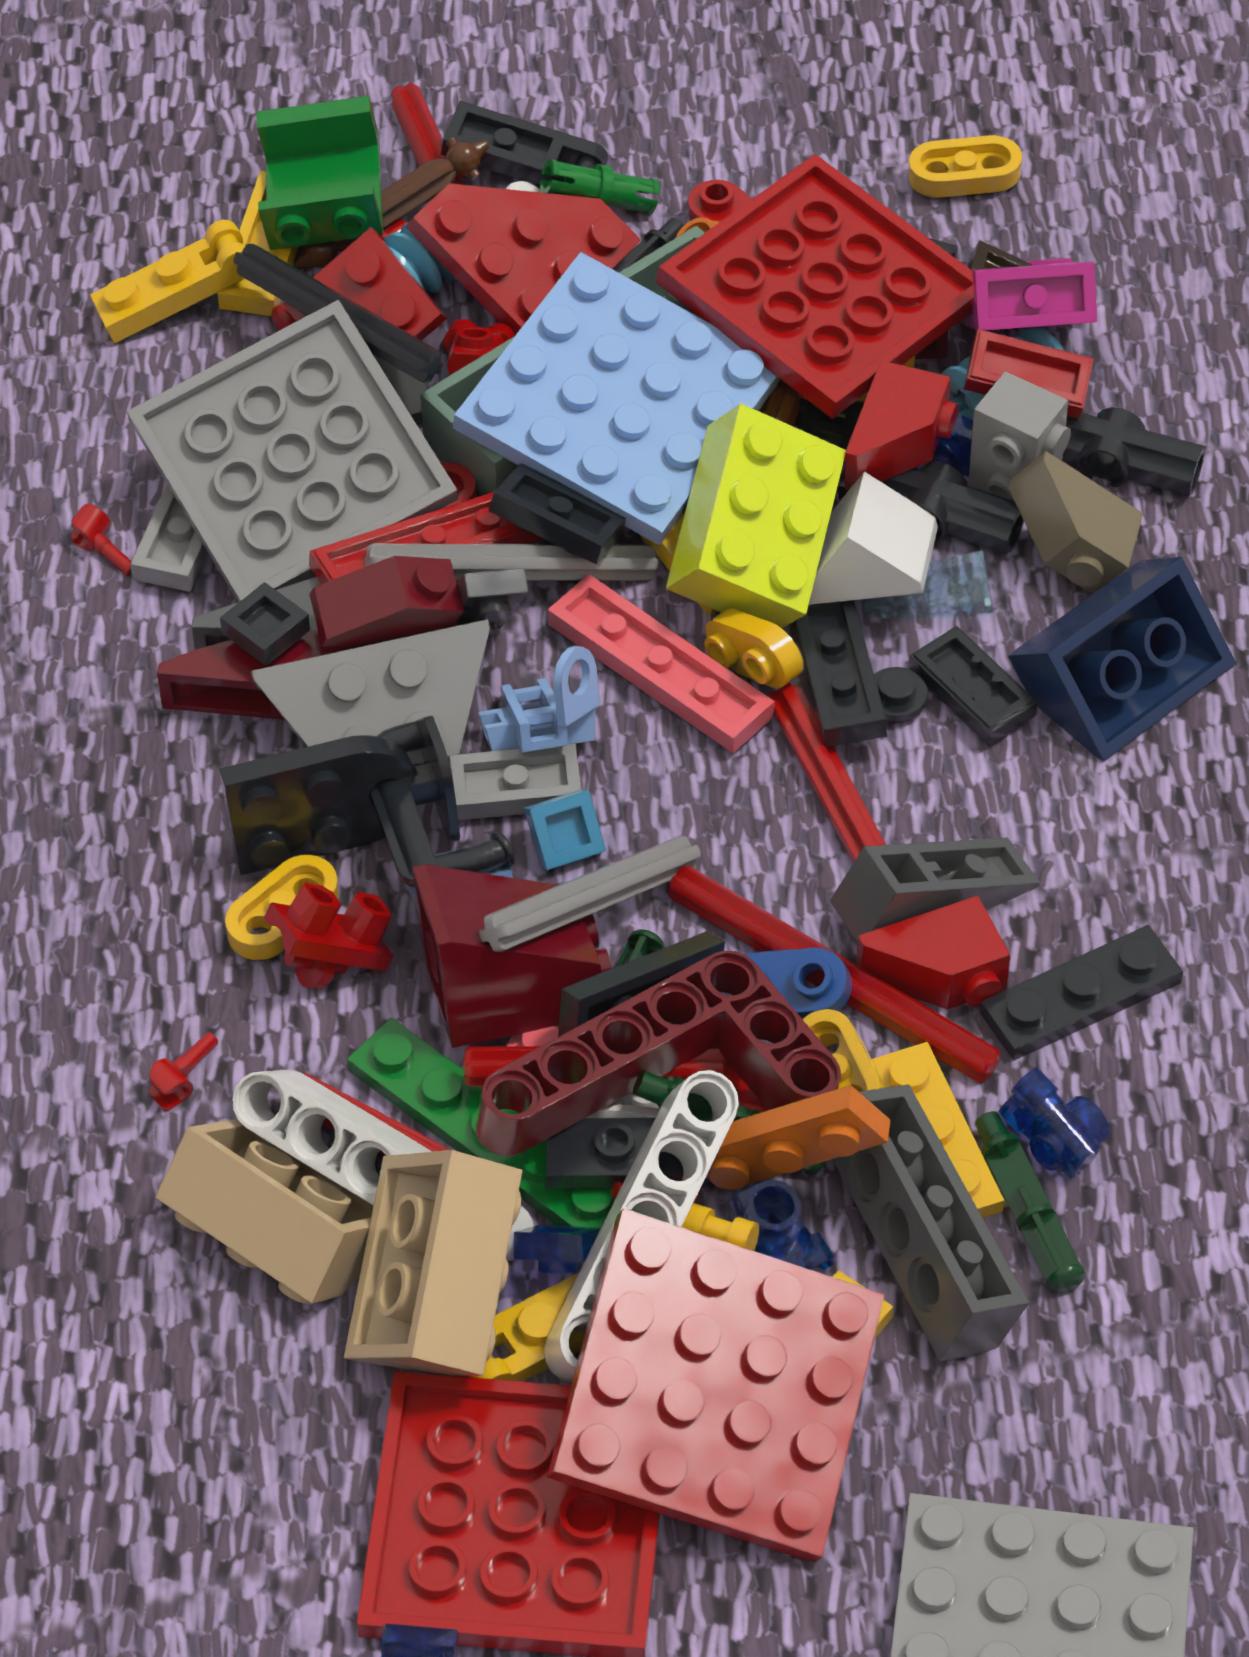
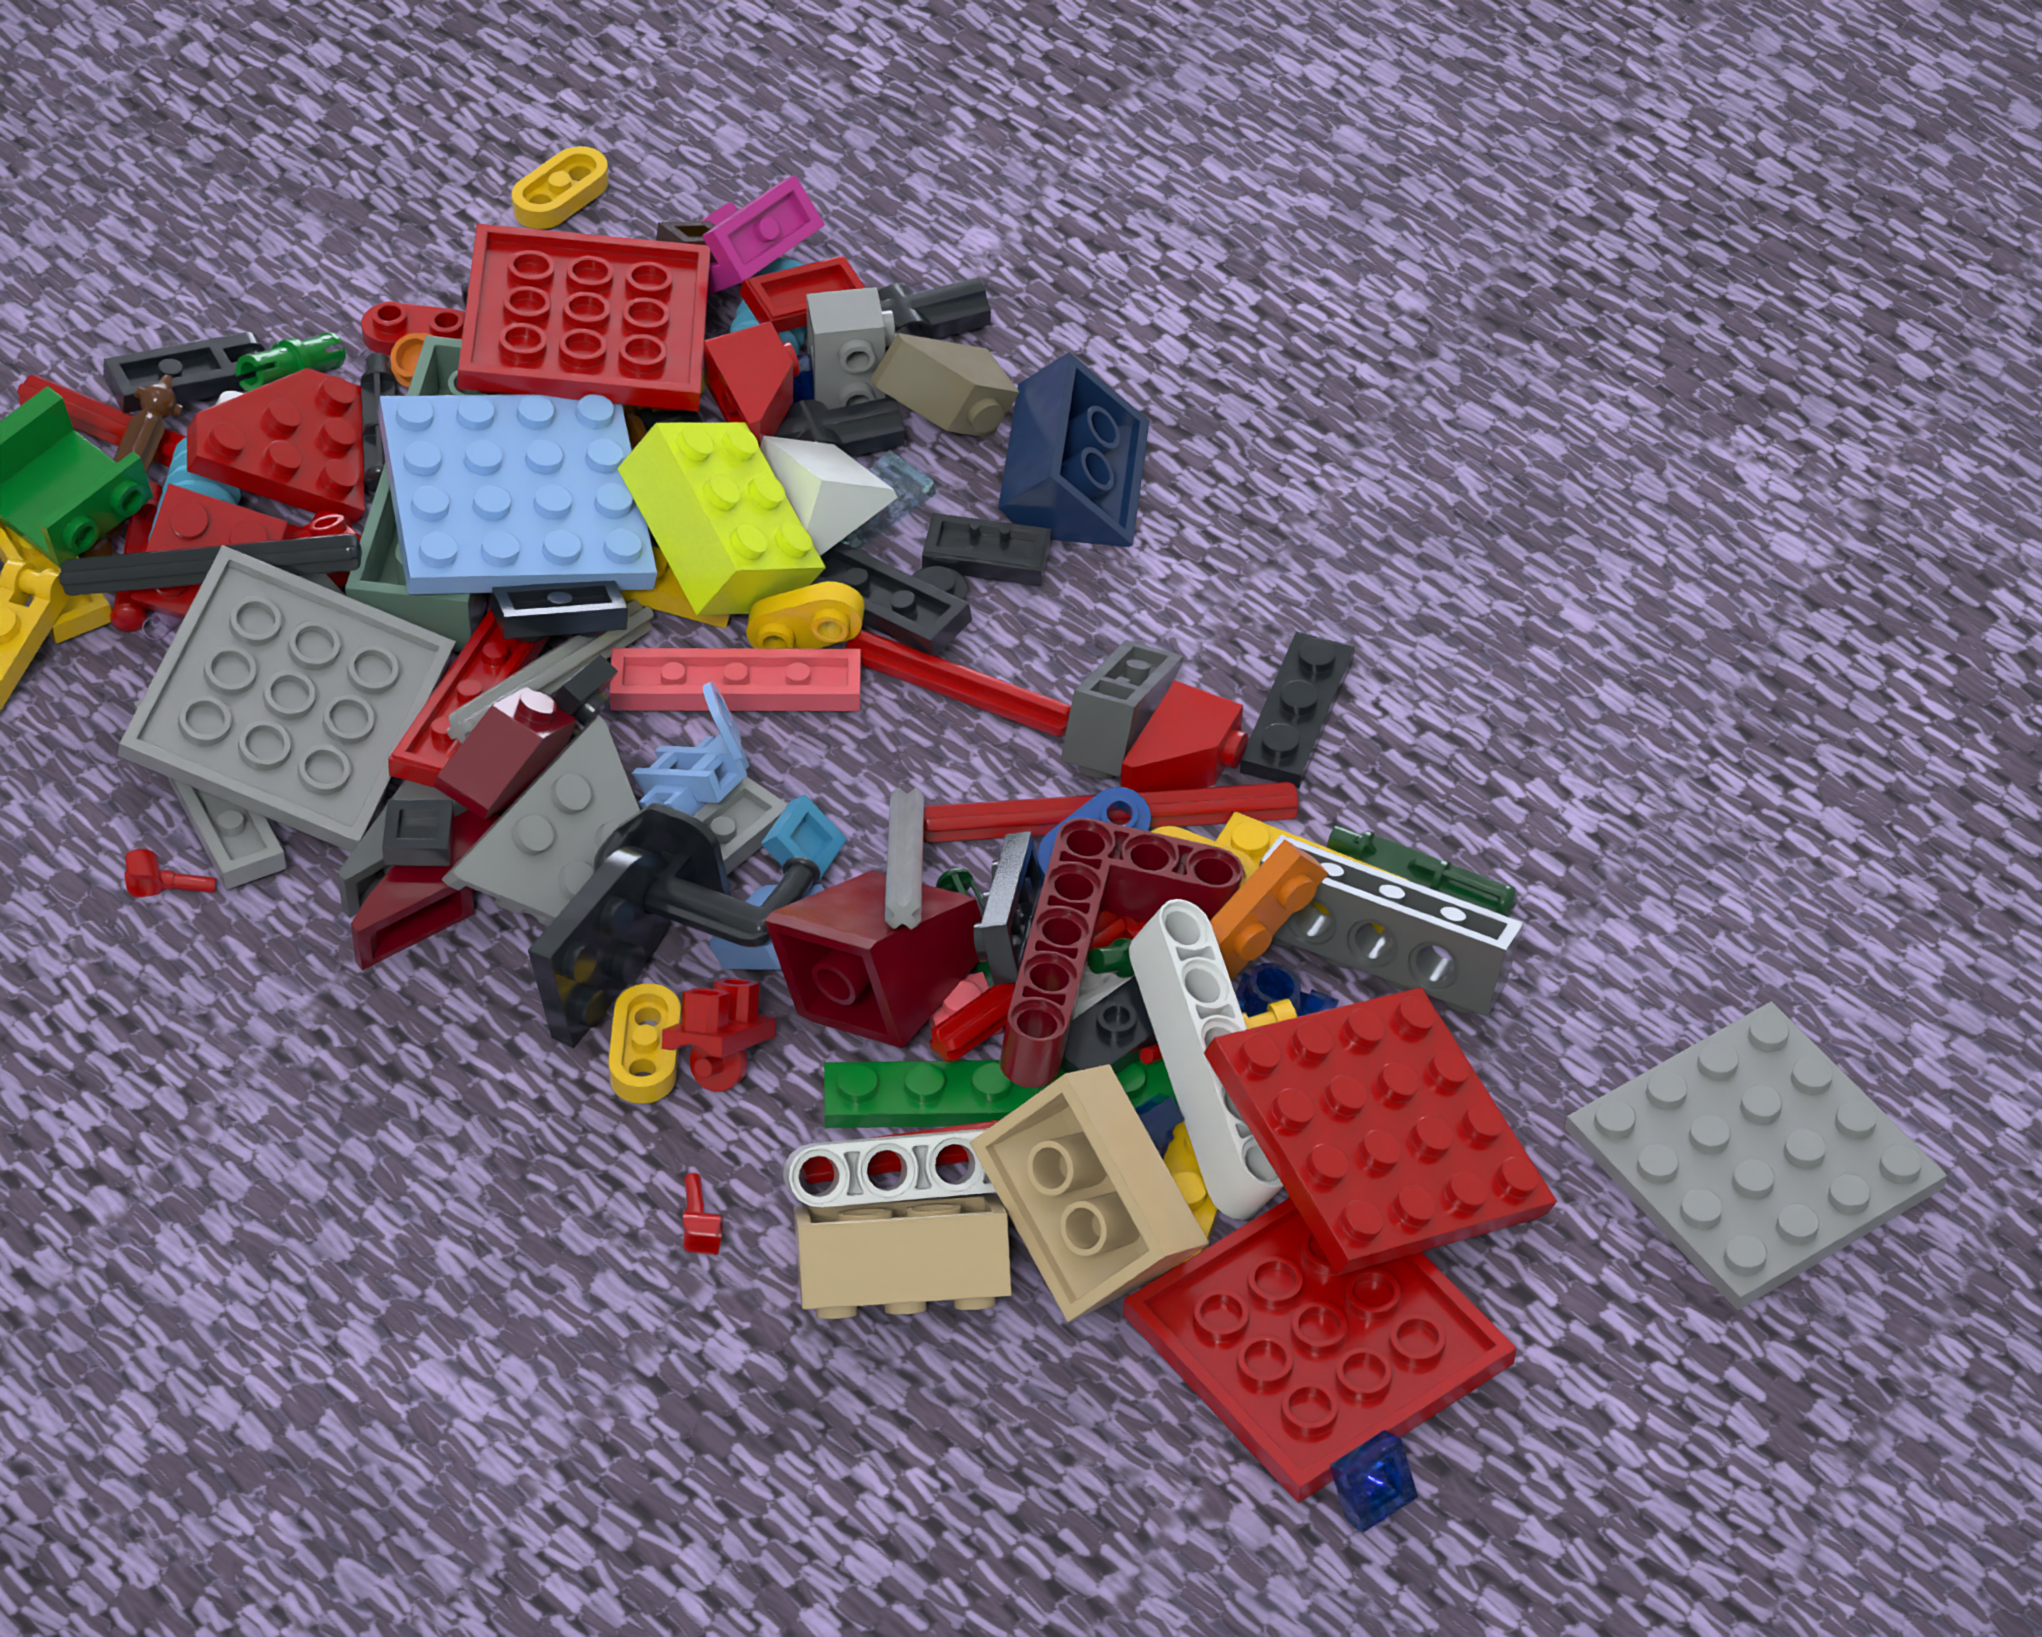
camera: 45 degrees left, 5 degrees down
clear blue plate [998,1067,1110,1179] -> none

